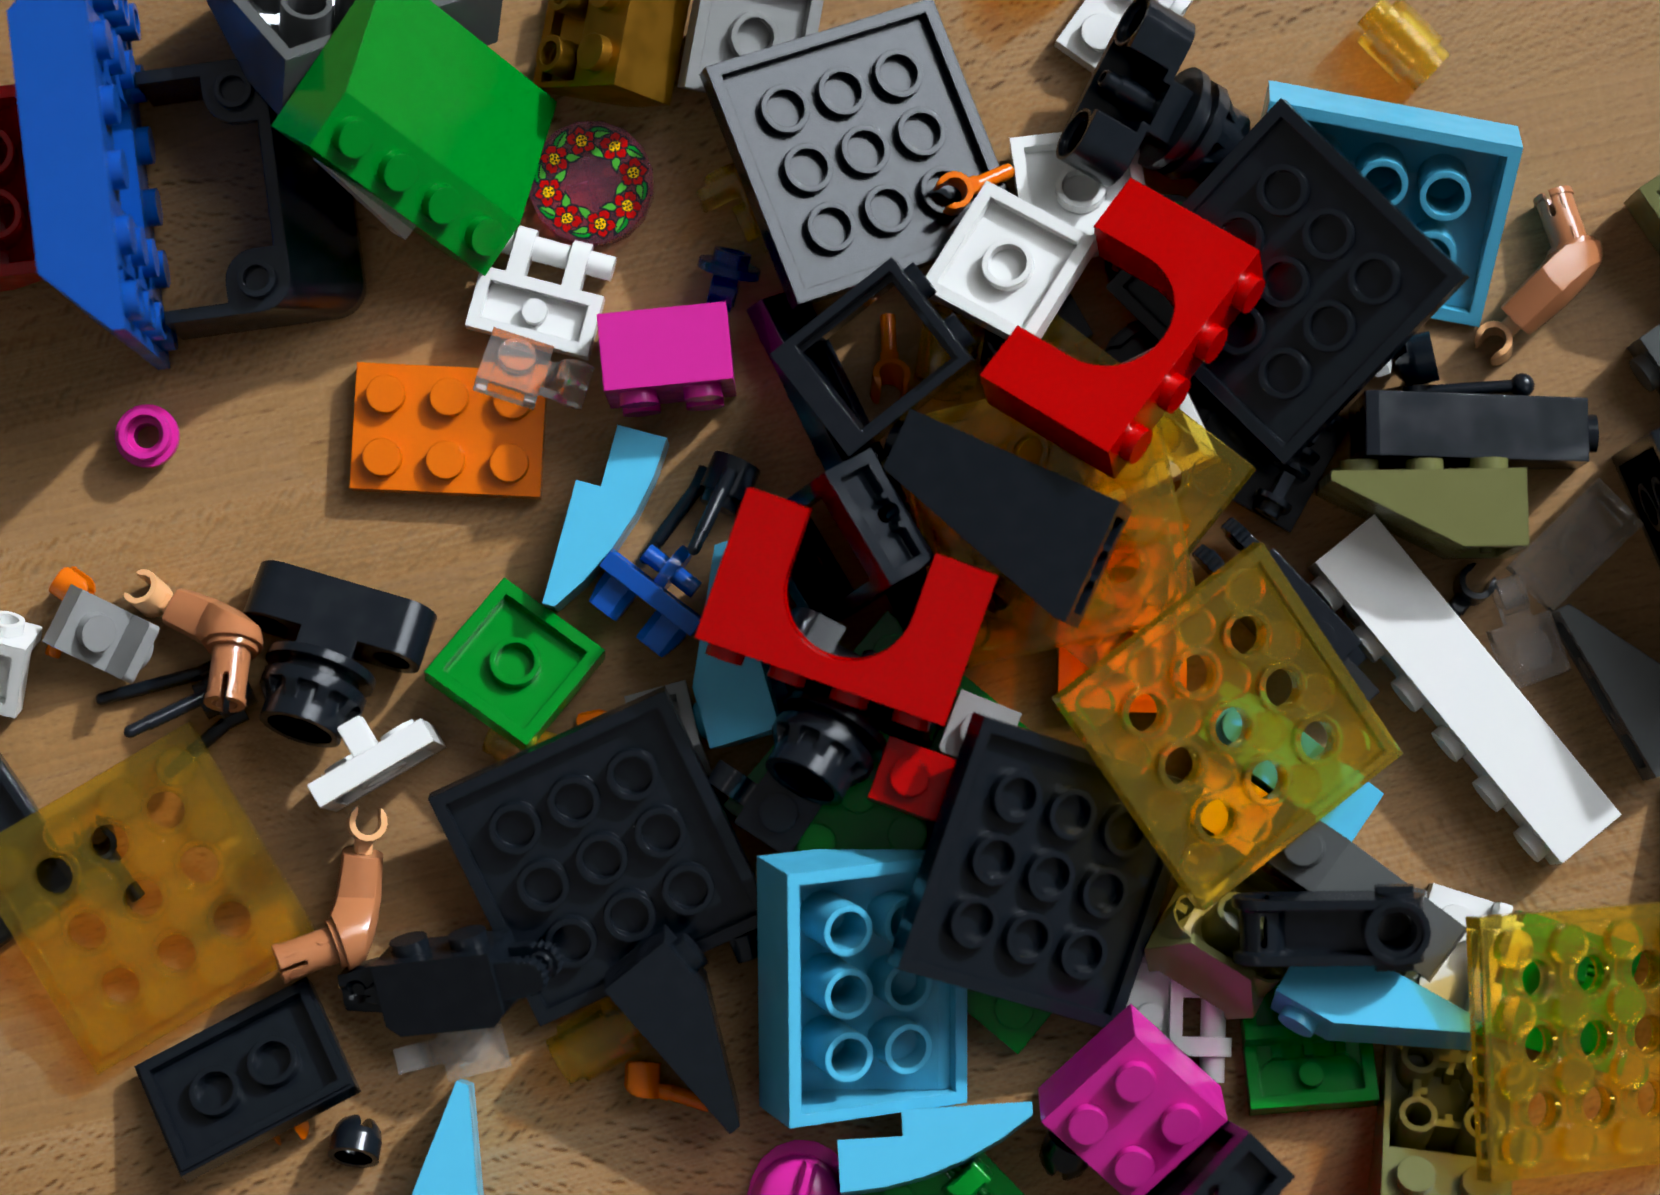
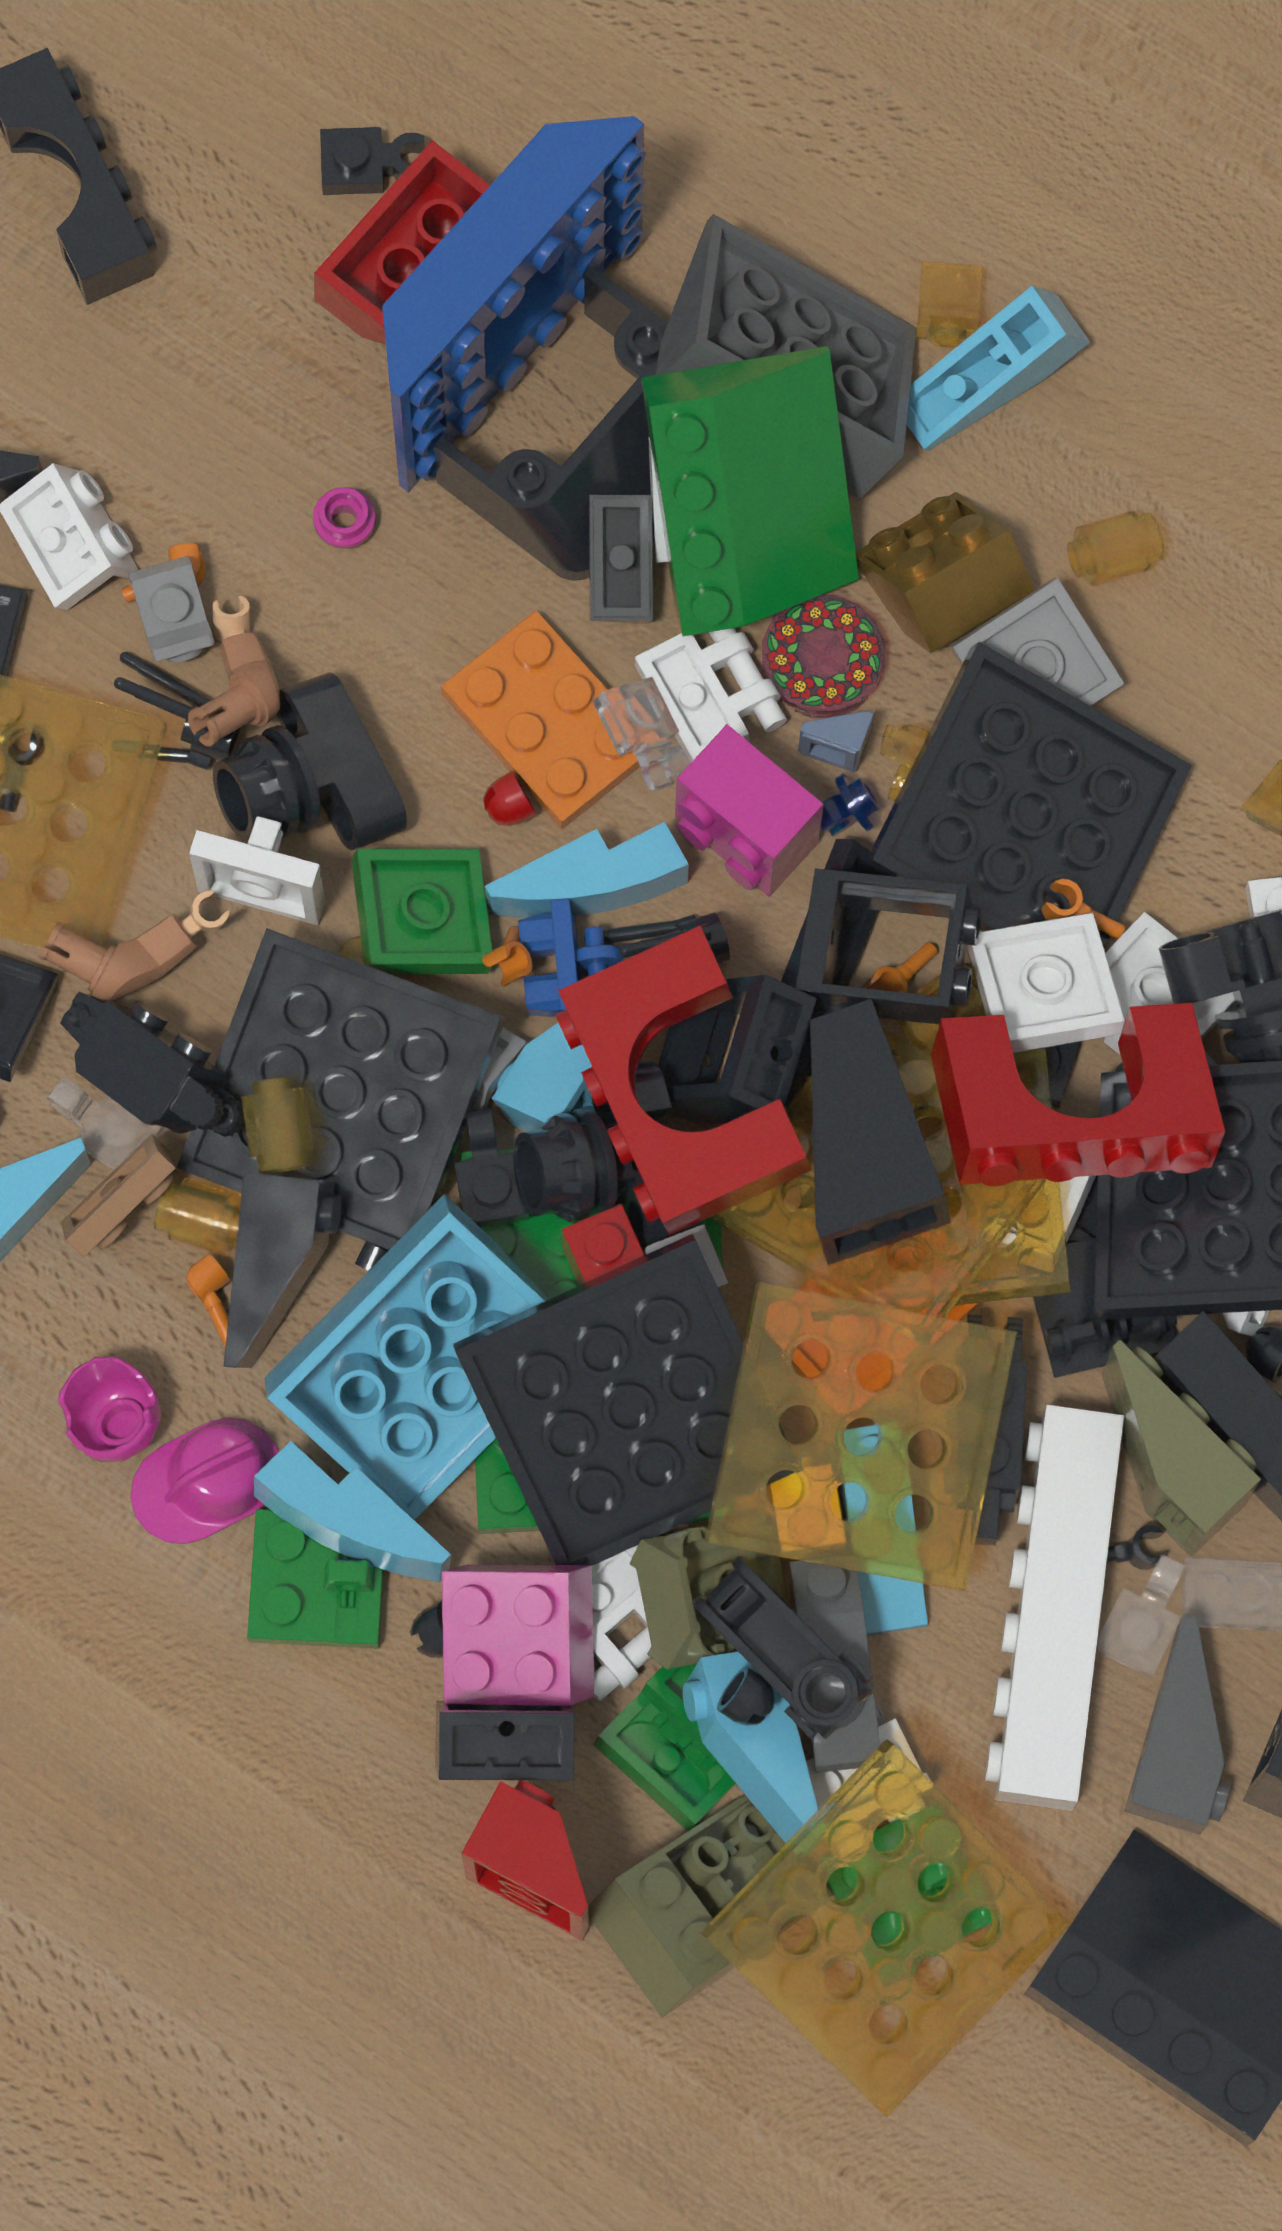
camera: 45 degrees right, 10 degrees down
none -> medium nougat plate [61,1134,176,1257]
none -> clear yellow brick [241,1077,314,1174]
none -> orange hand [482,926,532,987]
none -> red hinge [483,771,537,826]
none -> dark grey slope [589,495,653,624]
none -> black hinge [717,1666,775,1726]
none -> sand blue slope [798,711,875,772]

